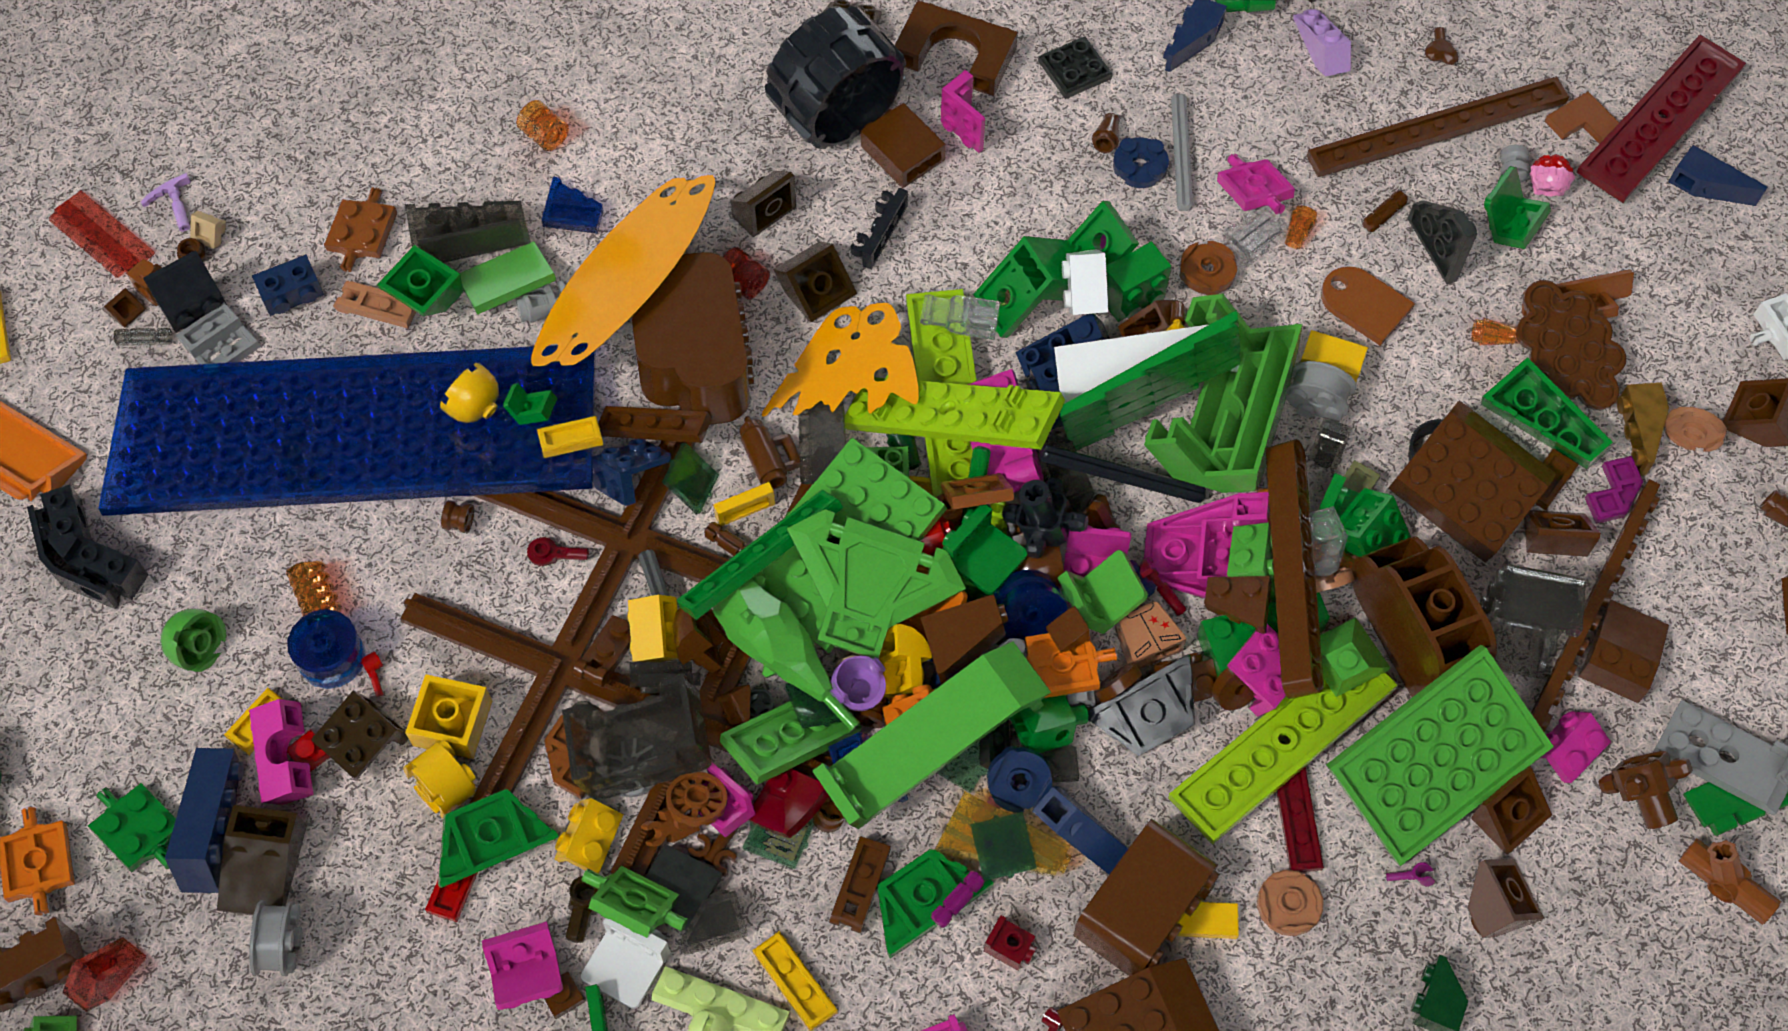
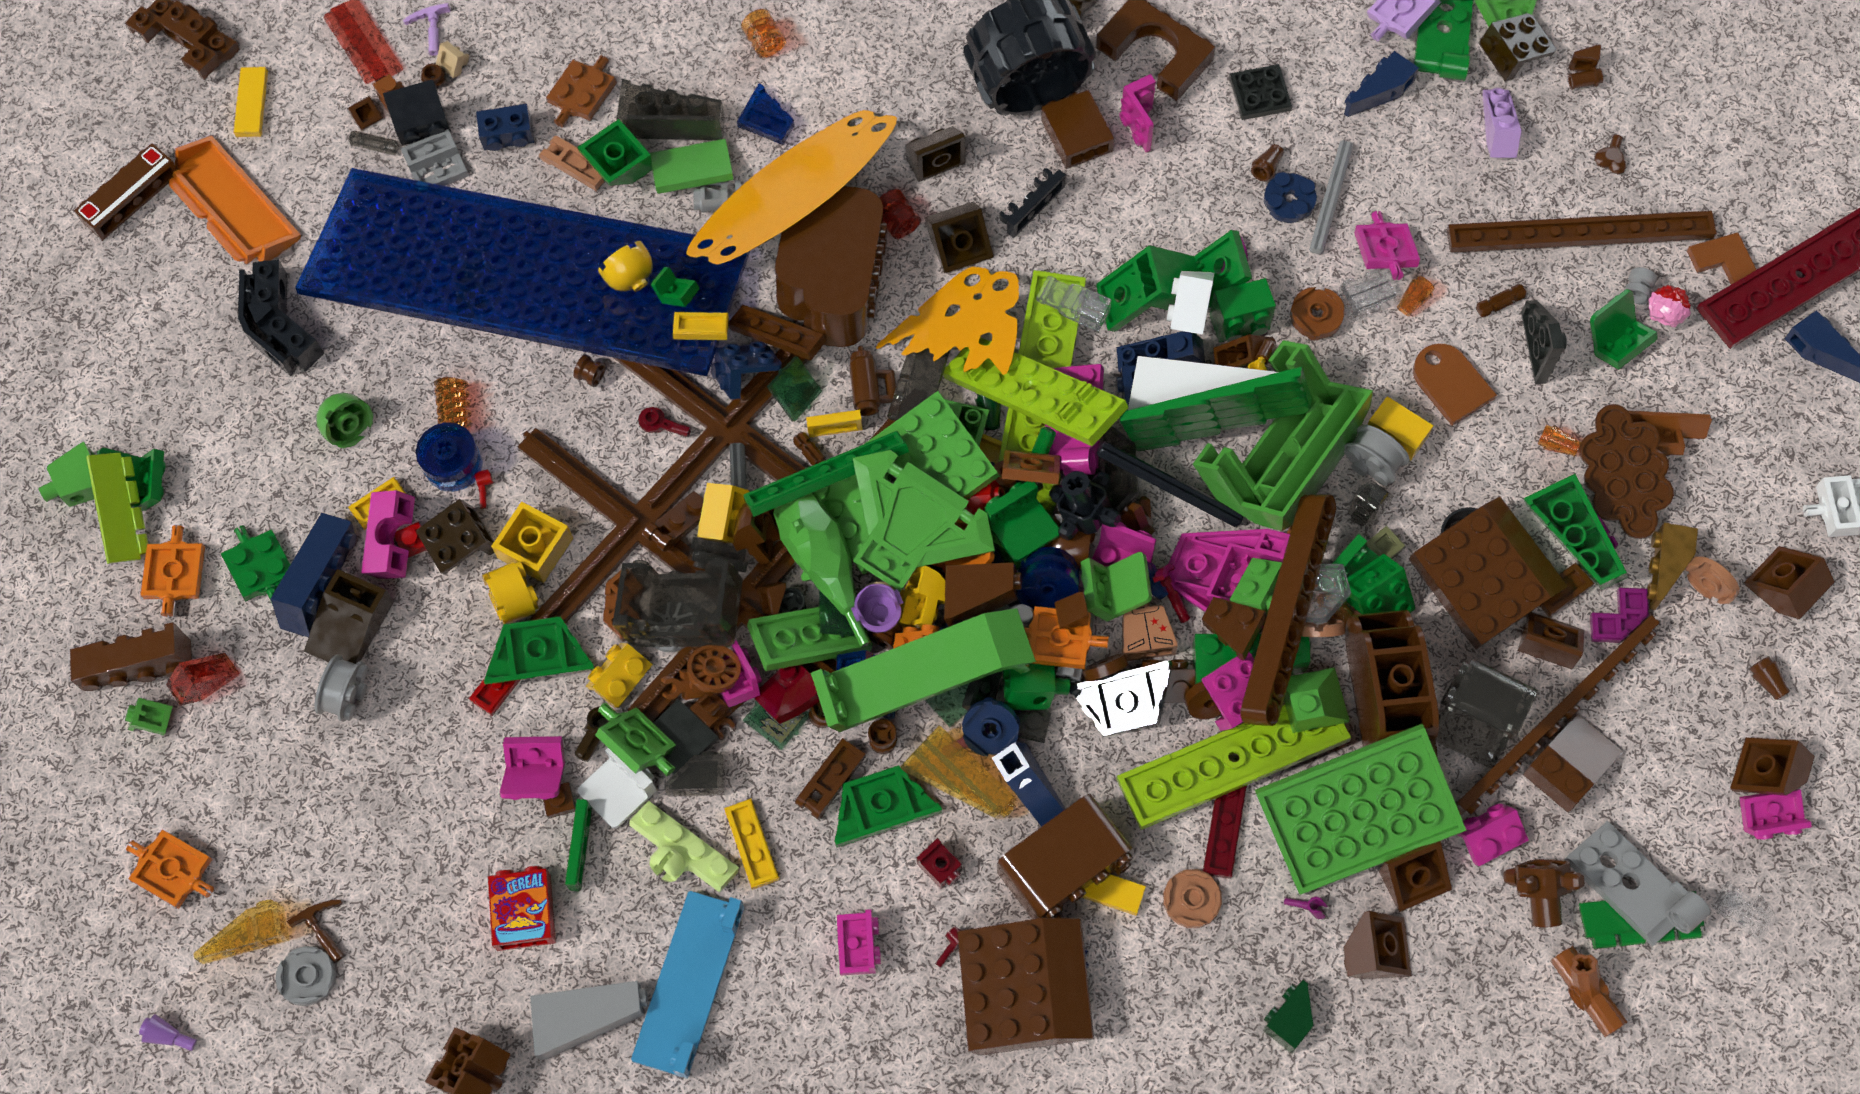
camera: 20 degrees right, 5 degrees up
magenta axle [931,871,984,928] -> none
clear green piece [970,812,1037,882] -> none
none -> reddish brown tile [690,692,731,729]
none -> reddish brown wheel [868,719,897,754]

